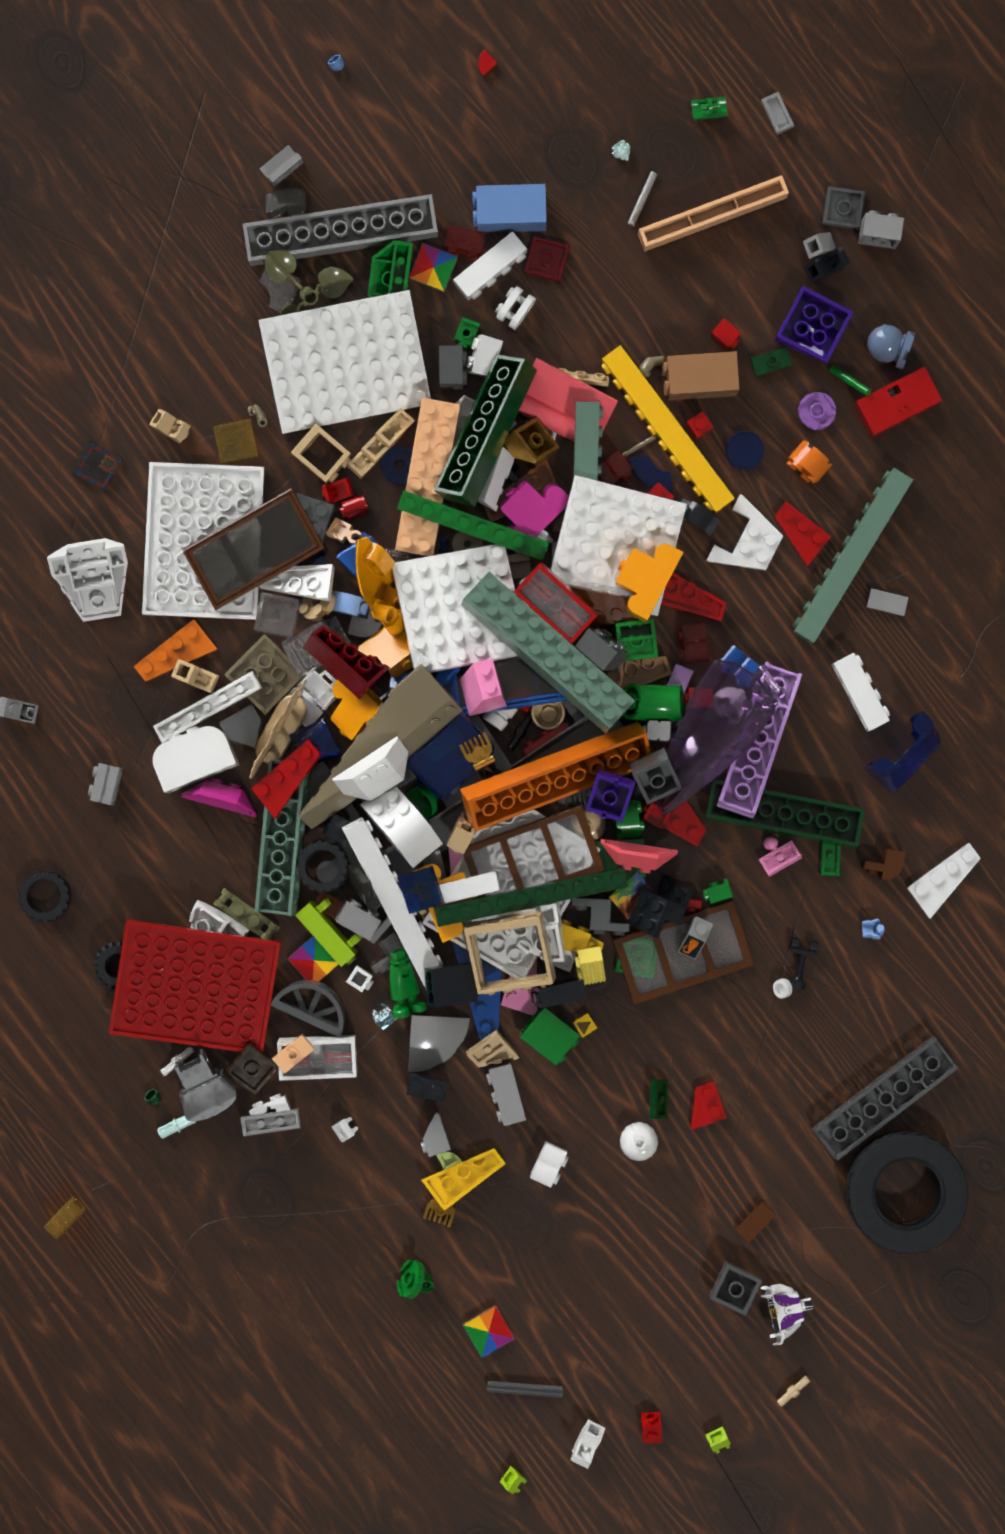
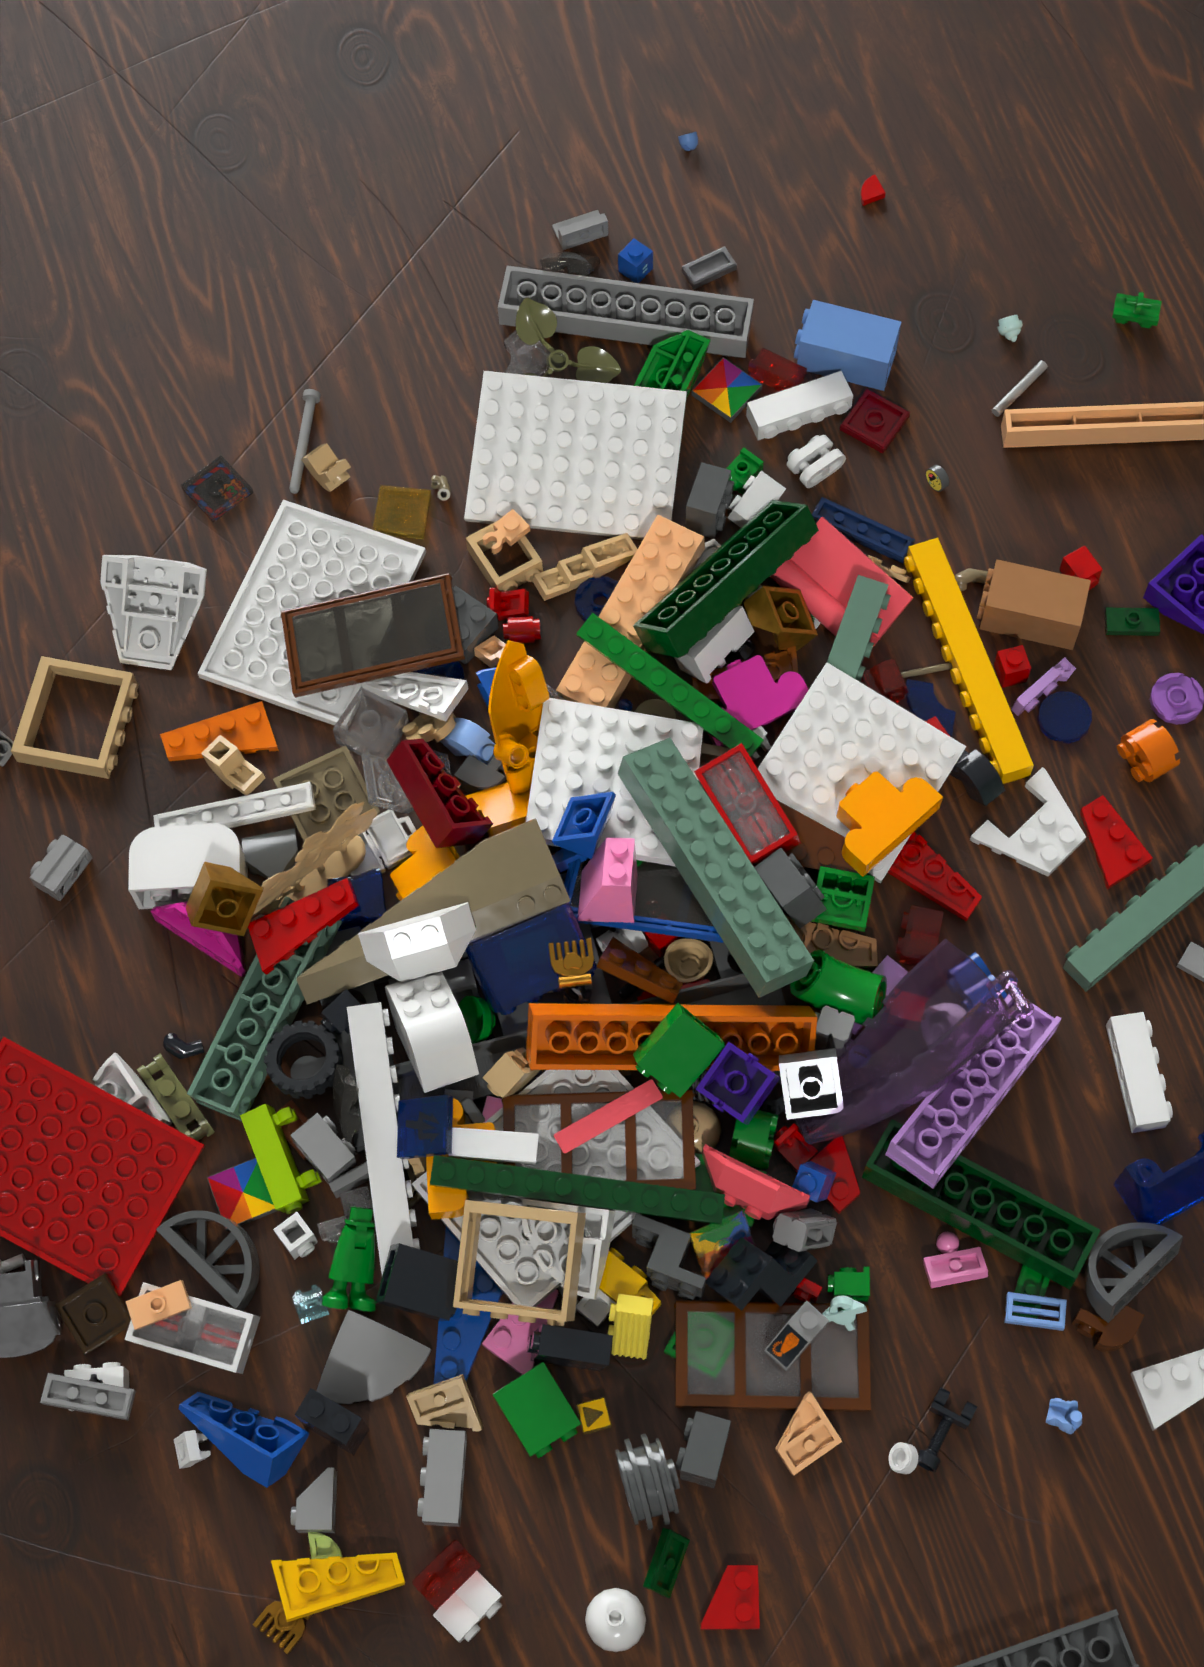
camera: 20 degrees right, 20 degrees down
none -> tan window [11,656,139,779]
none -> black arm [163,1033,205,1059]
none -> blue wedge [179,1392,309,1488]
none -> pearl gold slope [185,862,263,936]
none -> light grey bar [289,389,321,494]
none -> clear red bracket [412,1540,481,1610]
none -> dark grey tile [459,1097,485,1124]
none -> light nougat plate [482,509,530,554]
none -> blue slope [552,792,616,859]
none -> coral sticker [554,1079,663,1153]
none -> reddish brown wing [596,937,683,1004]
none -> dark grey wheel [615,1434,680,1530]
none -> blue brick [618,238,653,283]
none -> green brick [633,1003,726,1098]
none -> dark grey brick [676,1411,731,1488]
none -> flat silver tile [682,247,737,289]
none -> light grey brick [772,1208,837,1252]
none -> light nougat wing [775,1392,842,1476]
none -> blue brick [792,1161,837,1202]
none -> dark blue tile [812,497,915,564]
none -> light aqua piece [822,1295,867,1331]
none -> tile [925,465,949,492]
none -> light blue tile [1004,1292,1067,1331]
none -> lavender hinge [1011,658,1076,716]
none -> dark grey window [1084,1222,1183,1323]

